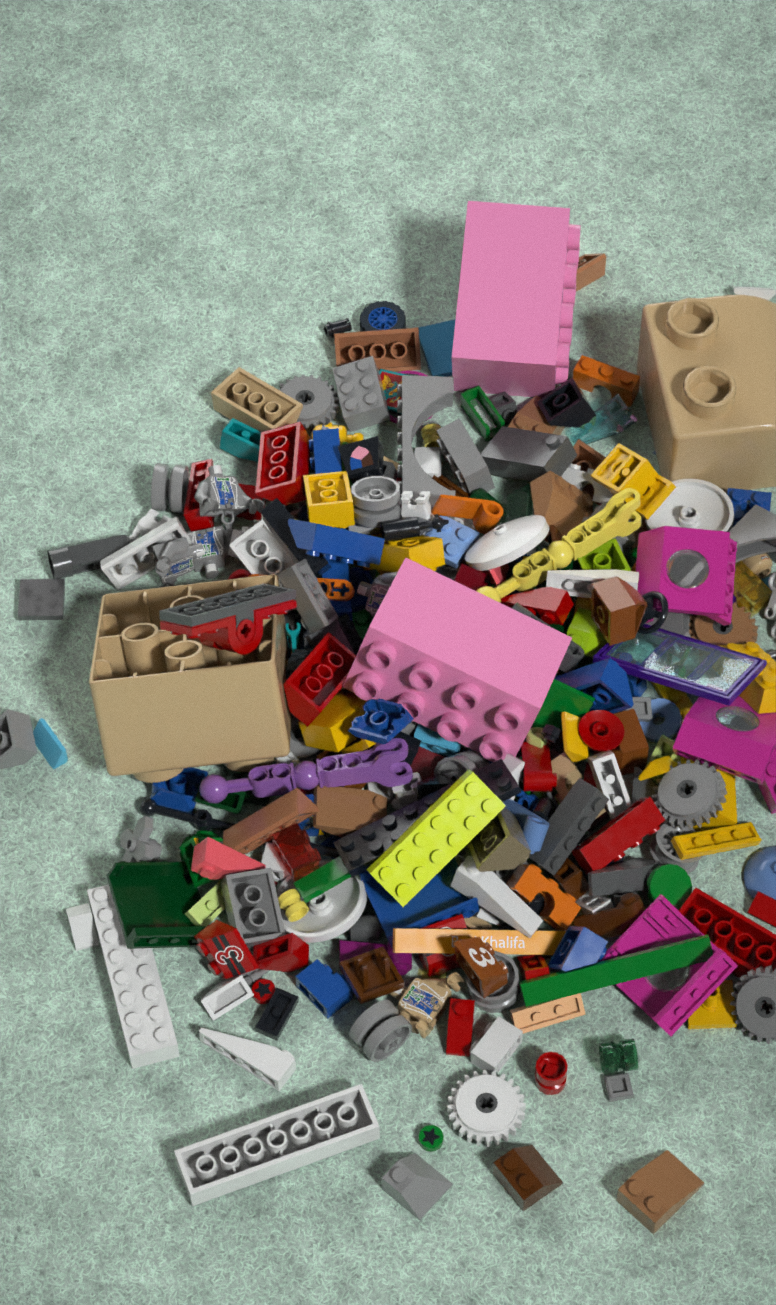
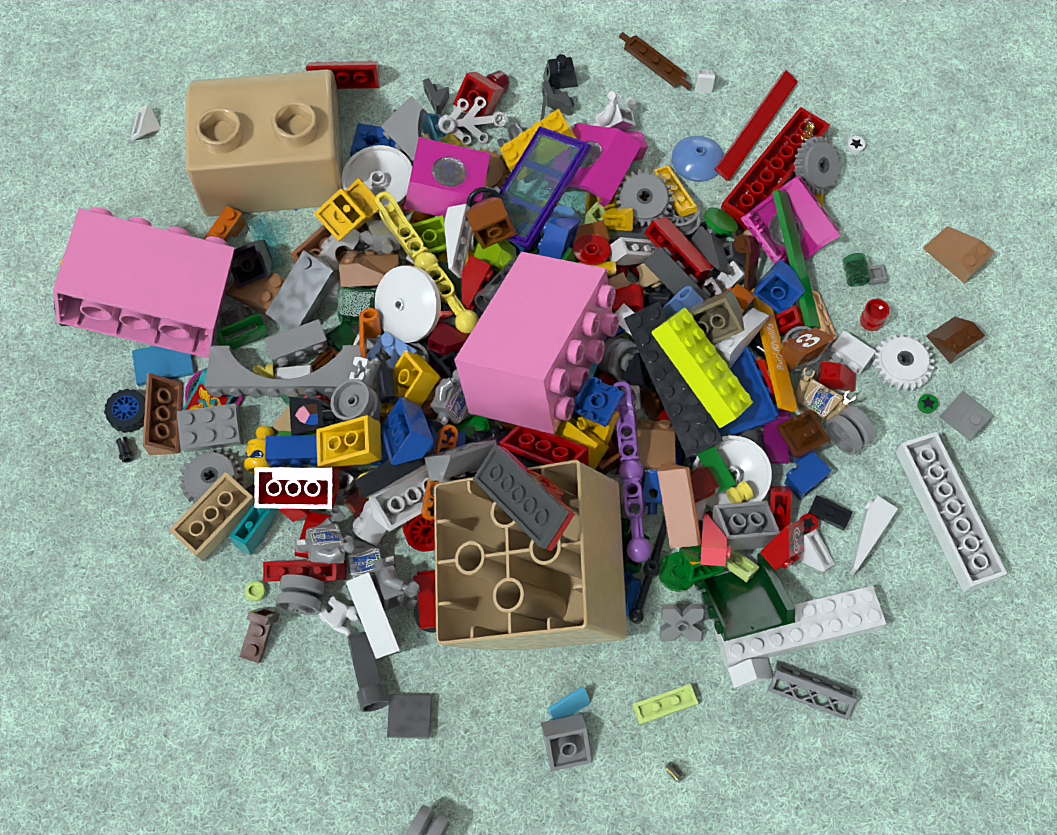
camera: 90 degrees left, 10 degrees up
none -> bracket [239,607,280,663]
none -> yellowish green tile [245,581,266,602]
none -> yellowish green plate [632,684,698,725]
none -> fence [768,661,857,720]

